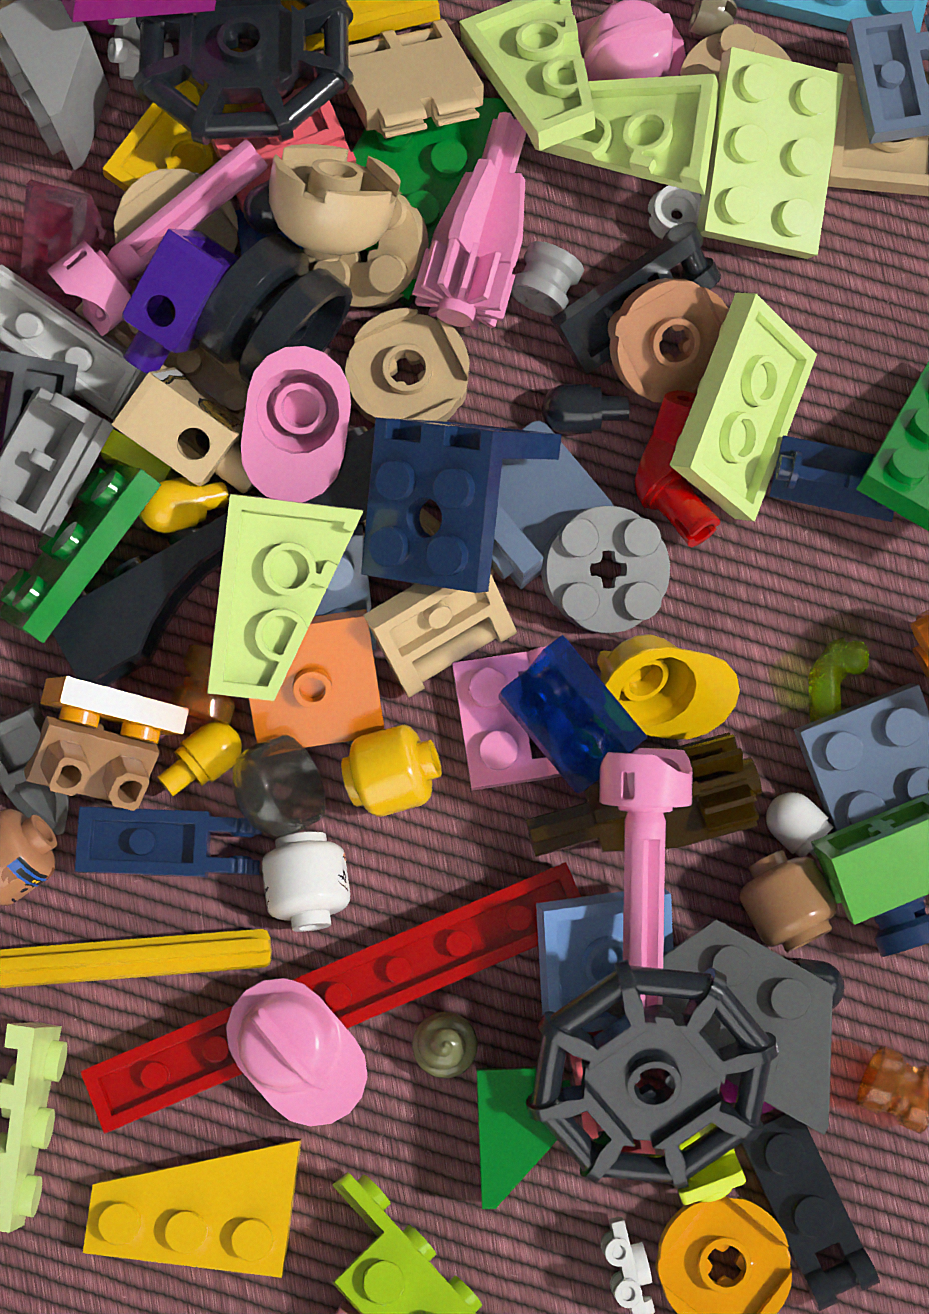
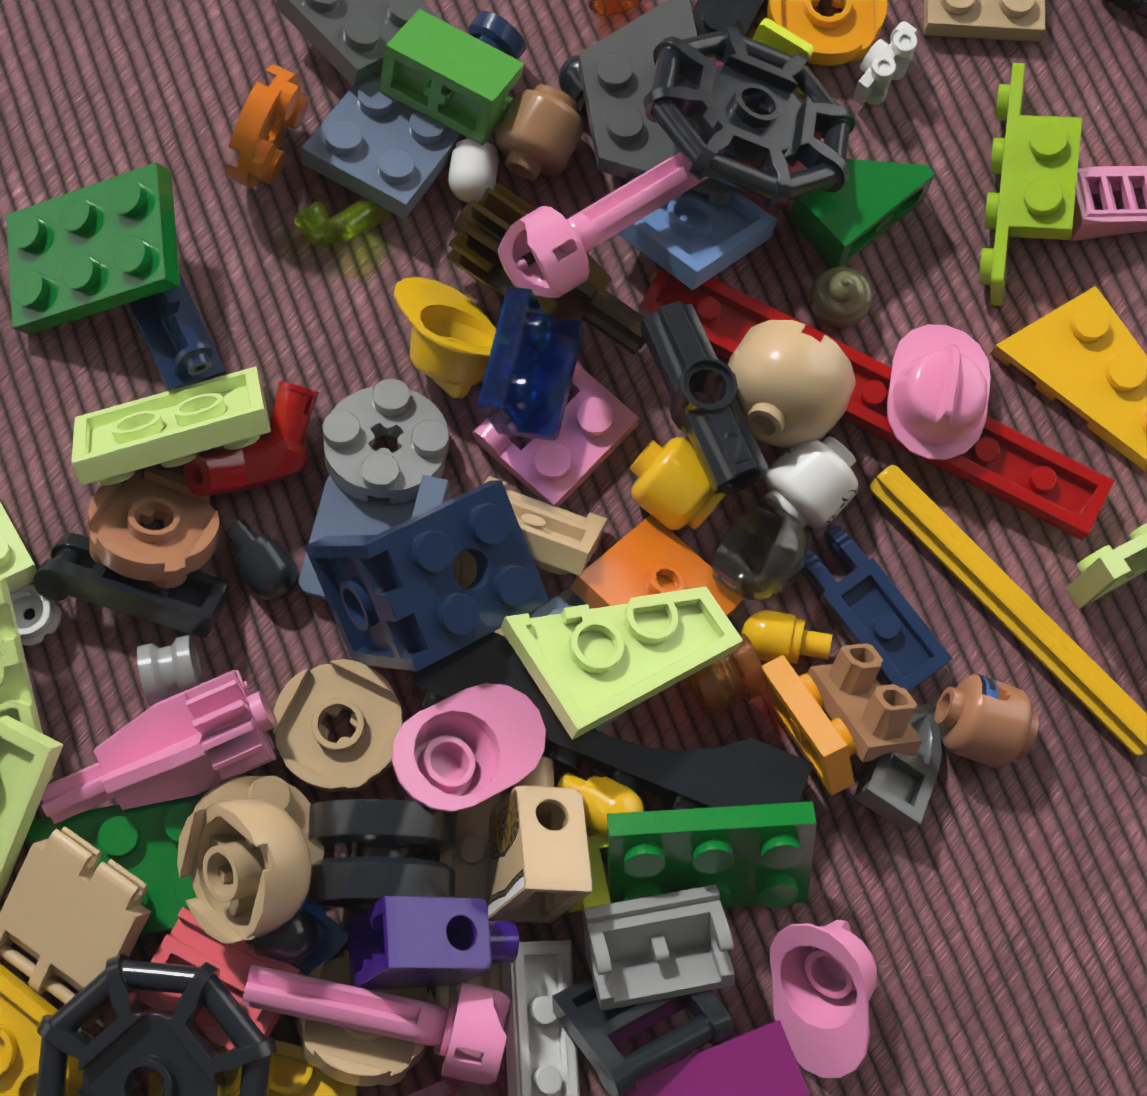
camera: 130 degrees left, 5 degrees down
none -> black piece [640,301,769,495]
none -> tan cylinder [728,320,856,448]

